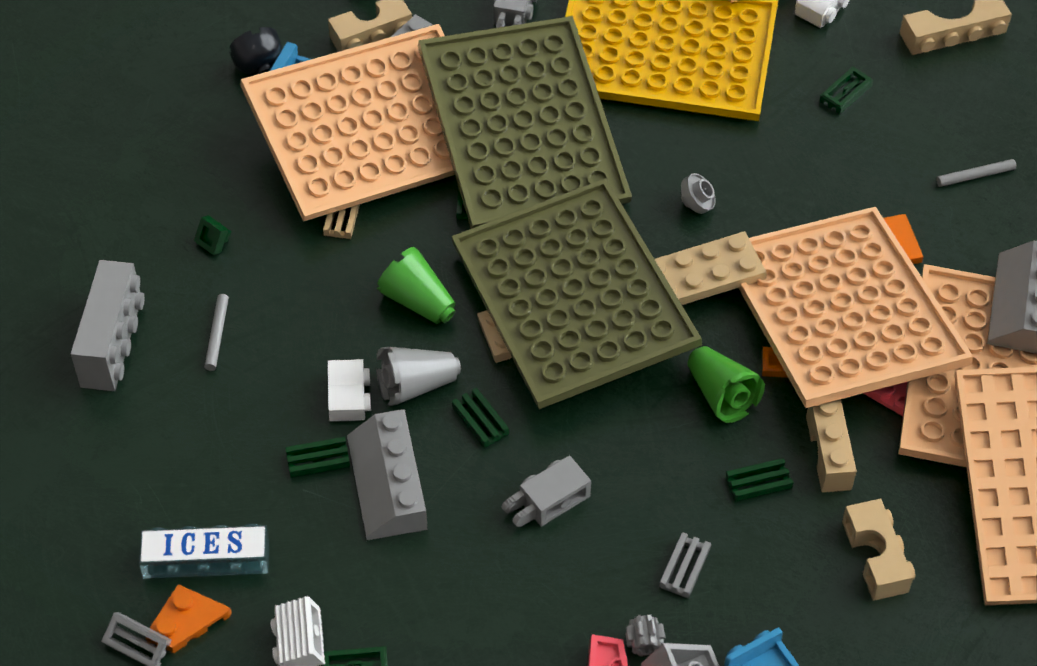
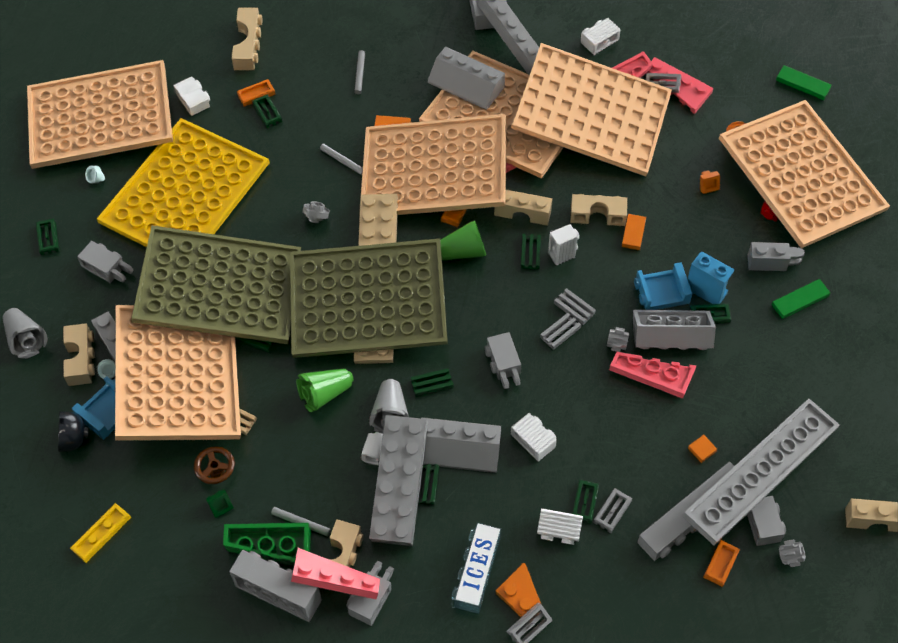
camera: 70 degrees left, 5 degrees up
none -> yellow tile [70,503,131,563]
none -> reddish brown piece [194,446,235,484]
none -> green wedge [223,523,311,566]
none -> orange tile [237,79,276,107]
none -> coral wing [291,548,380,599]
none -> light grey bar [320,144,363,175]
none -> tan arch [329,519,364,567]
none -> light grey hinge [346,561,394,626]
none -> light grey brick [369,415,428,546]
none -> white brick [511,413,556,461]
none -> light grey tile [540,313,581,350]
none -> white brick [548,224,580,265]
none -> orange tile [622,214,646,250]

